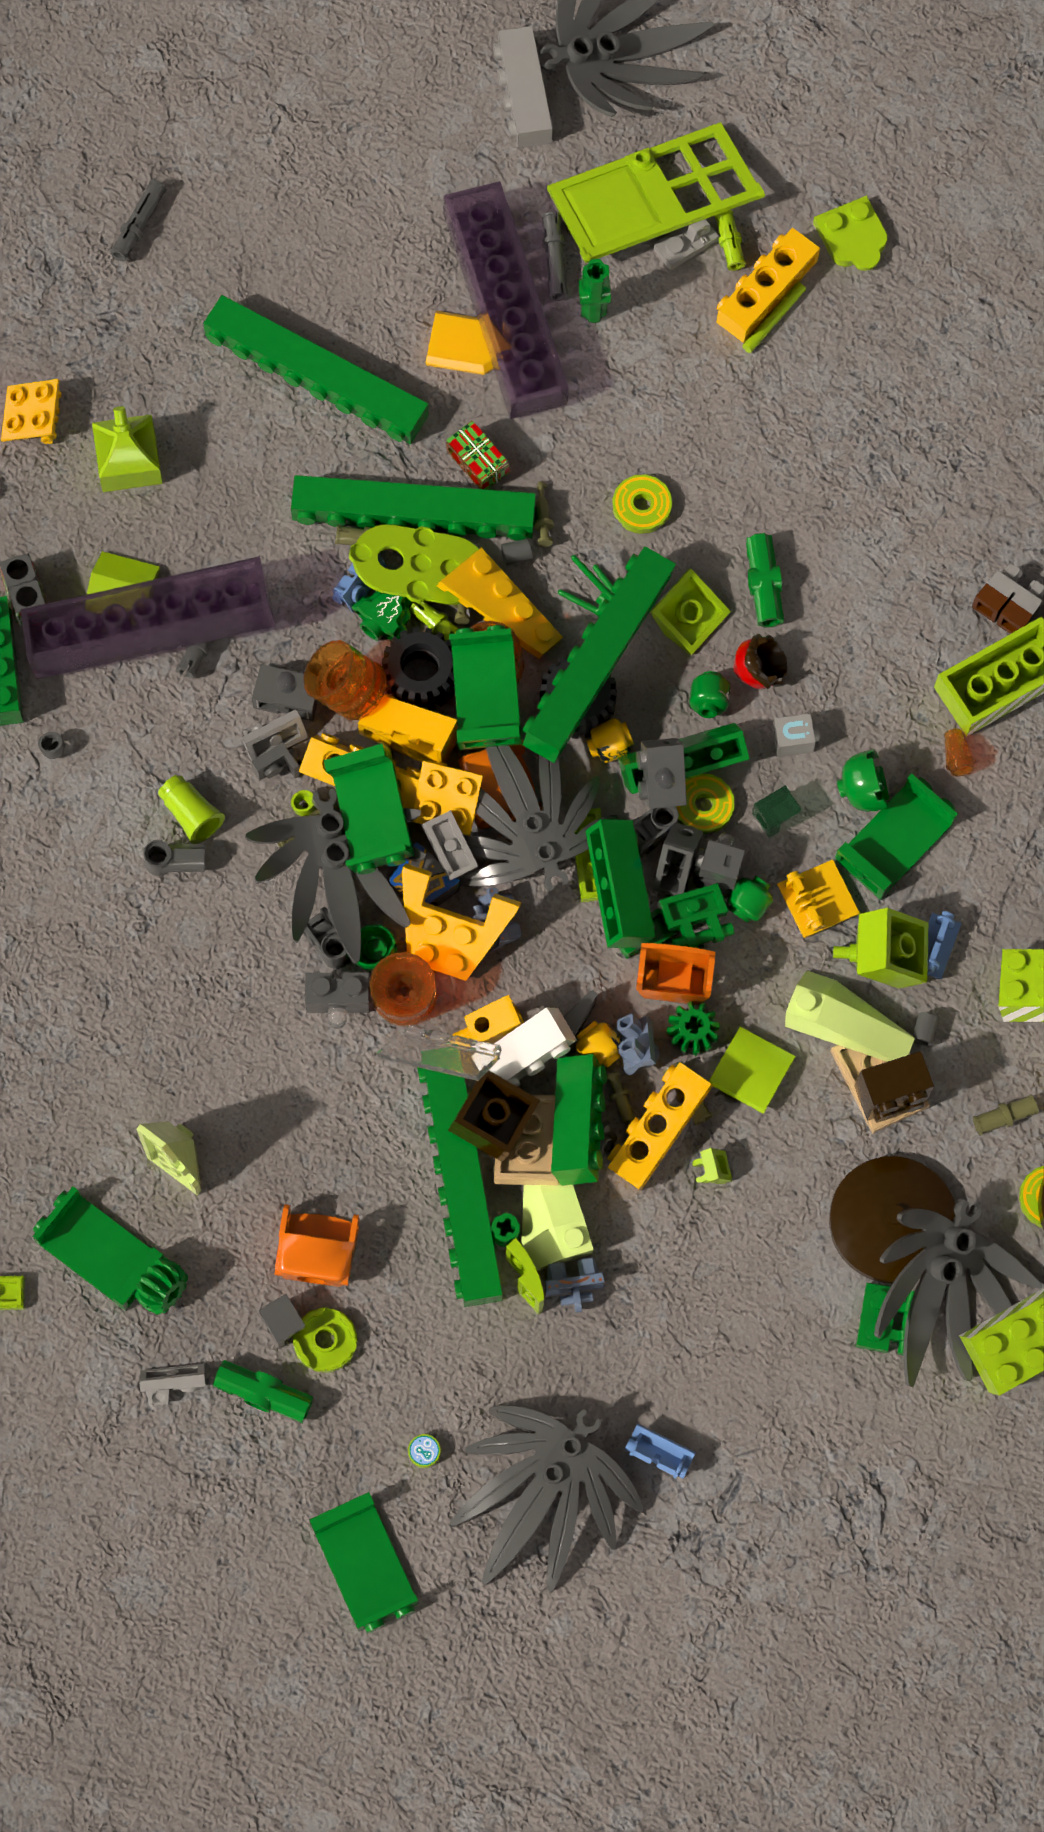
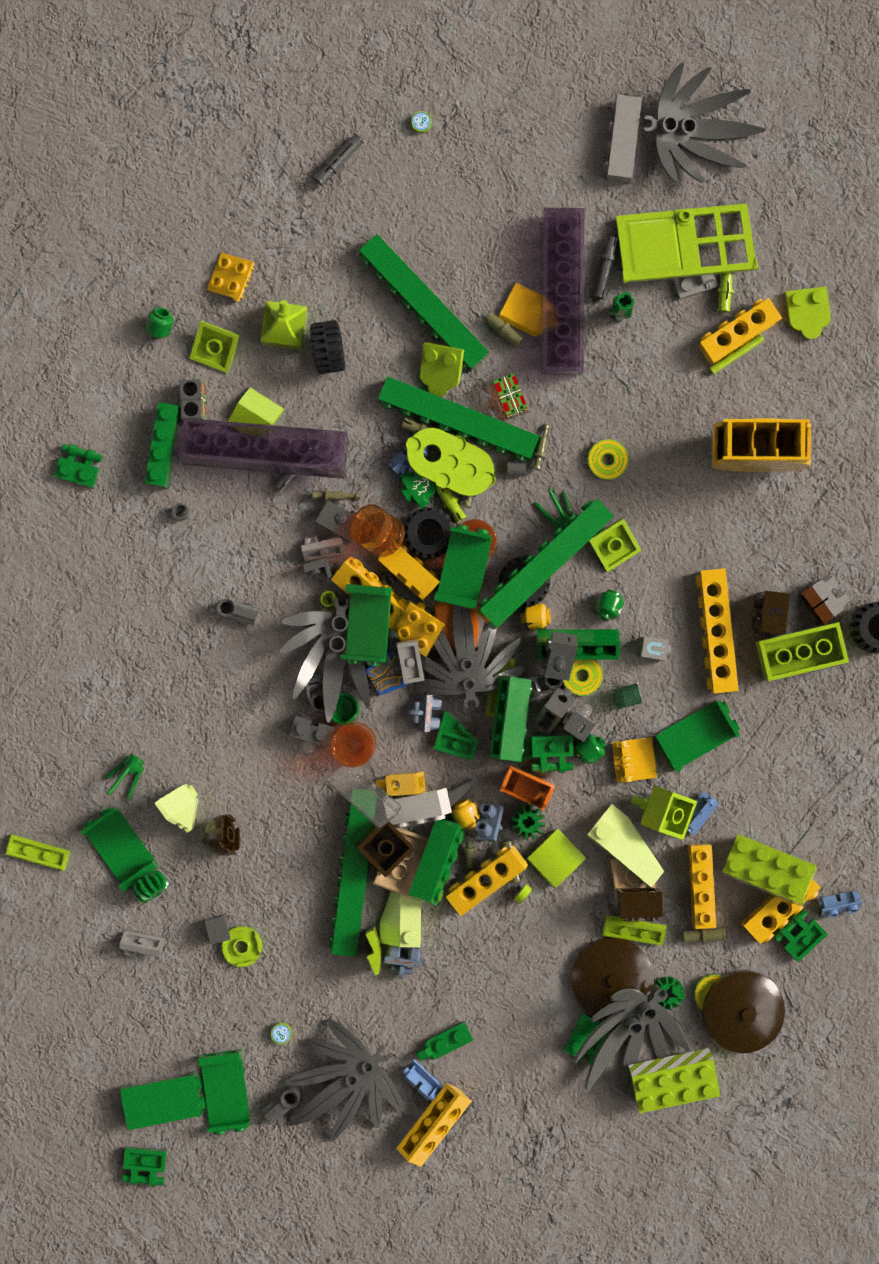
camera: 20 degrees right, 15 degrees up
lime plant [158,775,225,844] -> none
green piece [213,1360,314,1424] -> none
orange piece [275,1204,360,1287] -> none
yellow wing [402,863,522,981] -> none
yellow wing [437,547,563,659] -> none
green bush [491,1213,520,1248] -> none
lime tile [692,1148,733,1185] -> none
dark brown hair [733,634,787,689] -> none
green piece [746,533,784,628] -> none
green cylinder [837,749,890,812] -> none
dark grey hinge [913,1012,940,1047] -> none
clear orange cone [944,729,976,777] -> none
none -> green plant [105,753,145,801]
none -> green panel [120,1071,206,1130]
none -> green plate [122,1146,167,1187]
none -> lime slope [189,321,239,373]
none -> dark brown cylinder [203,814,241,856]
none -> dark grey piece [261,1085,301,1124]
none -> black tyre [310,320,345,375]
none -> olive piece [312,488,360,502]
none -> yellow brick [396,1083,472,1167]
none -> tile [411,111,432,133]
none -> green hinge [417,1021,473,1061]
none -> lime plate [420,342,464,397]
none -> green wing [434,711,479,761]
none -> olive pin [485,312,524,348]
none -> lime tile [513,884,532,904]
none -> lime tile [602,915,666,946]
none -> green gear [654,976,685,1010]
none -> yellow brick [688,843,716,929]
none -> yellow brick [695,568,739,693]
none -> yellow brick [712,418,811,472]
none -> dark brown brick [751,591,790,636]

